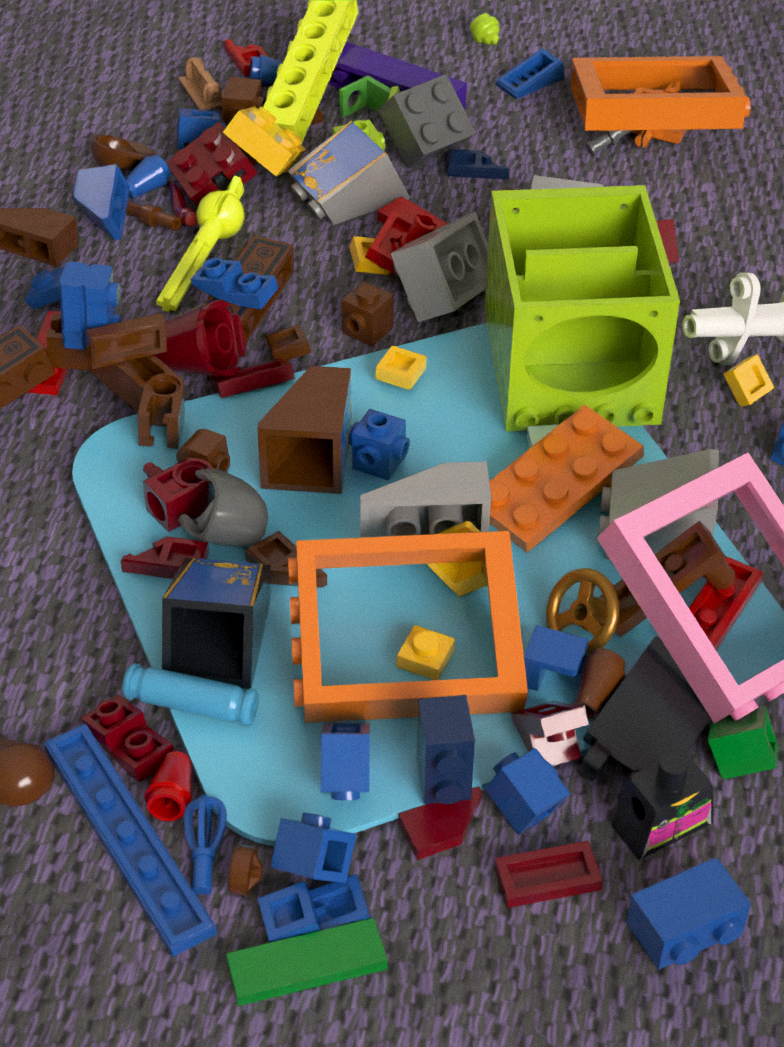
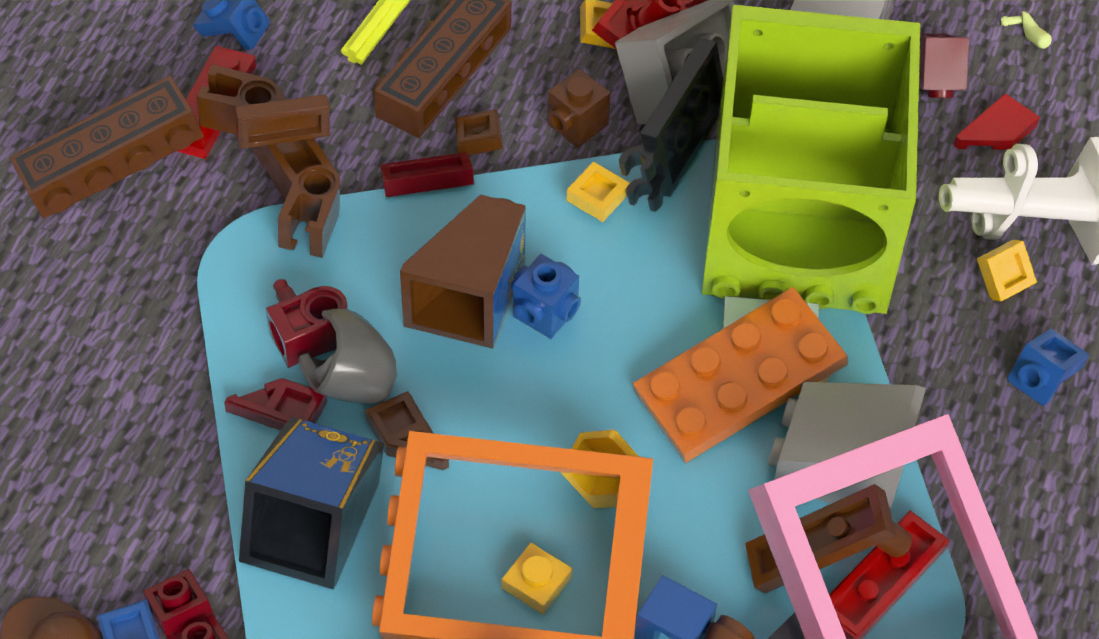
camera: 10 degrees right, 10 degrees up
blue brick [59,261,122,350] -> none
dark azure axle [122,663,259,725] -> none
dark red cone [154,300,246,378] -> none
reddish brown plate [176,429,230,472] -> none
blue slope [191,258,278,309] -> none
light grey slope [360,461,491,538] -> none
pearl gold piece [546,568,620,656] -> none
none -> black tile [619,37,723,212]
none -> red tile [953,93,1040,150]
none -> yellowish green piece [1001,11,1052,49]

